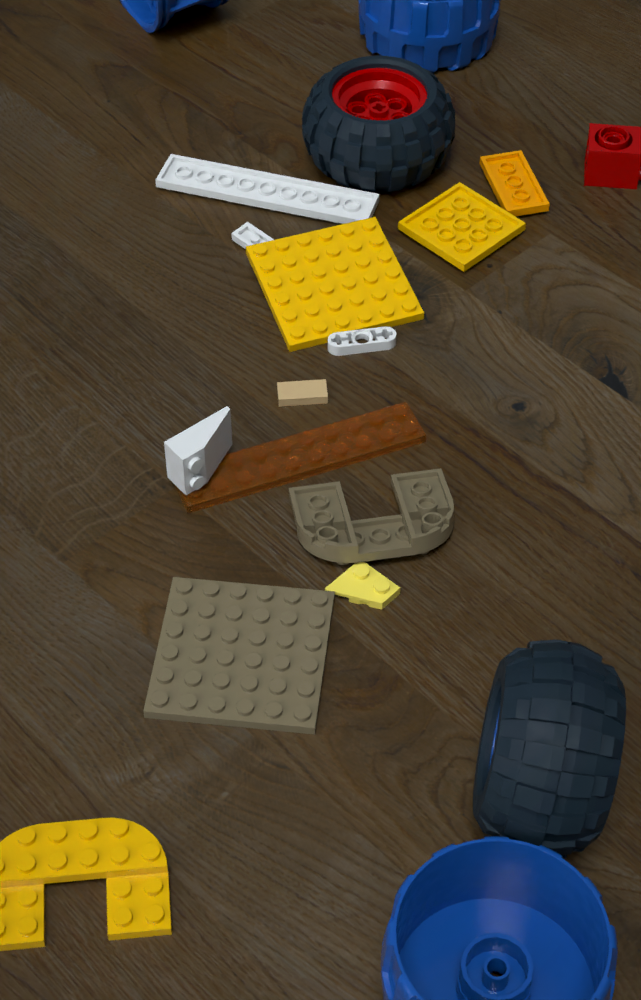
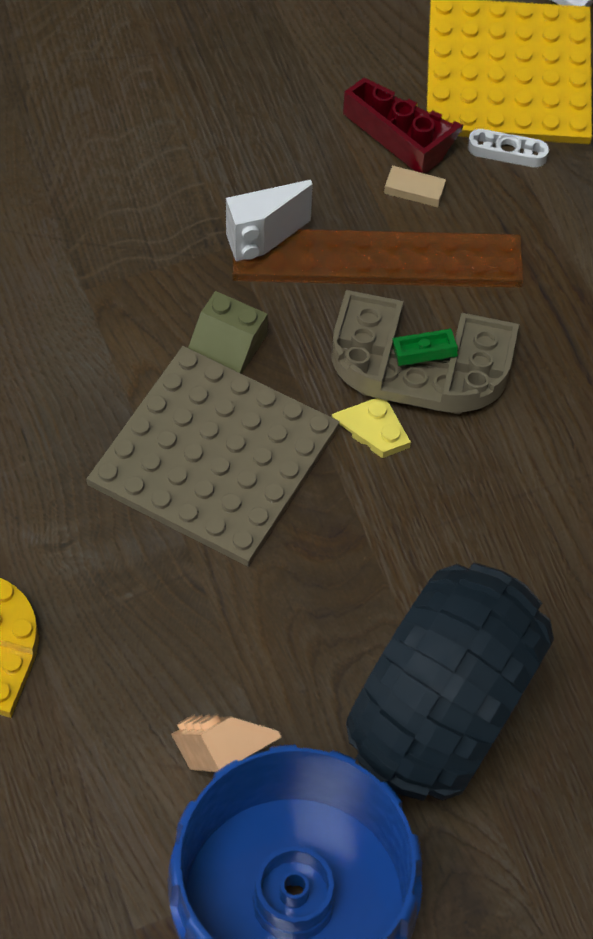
camera: 20 degrees right, 10 degrees up
none -> light nougat slope [171,714,281,772]
none -> olive slope [188,291,268,374]
none -> dark red wedge [343,77,463,174]
none -> green plate [392,328,458,366]

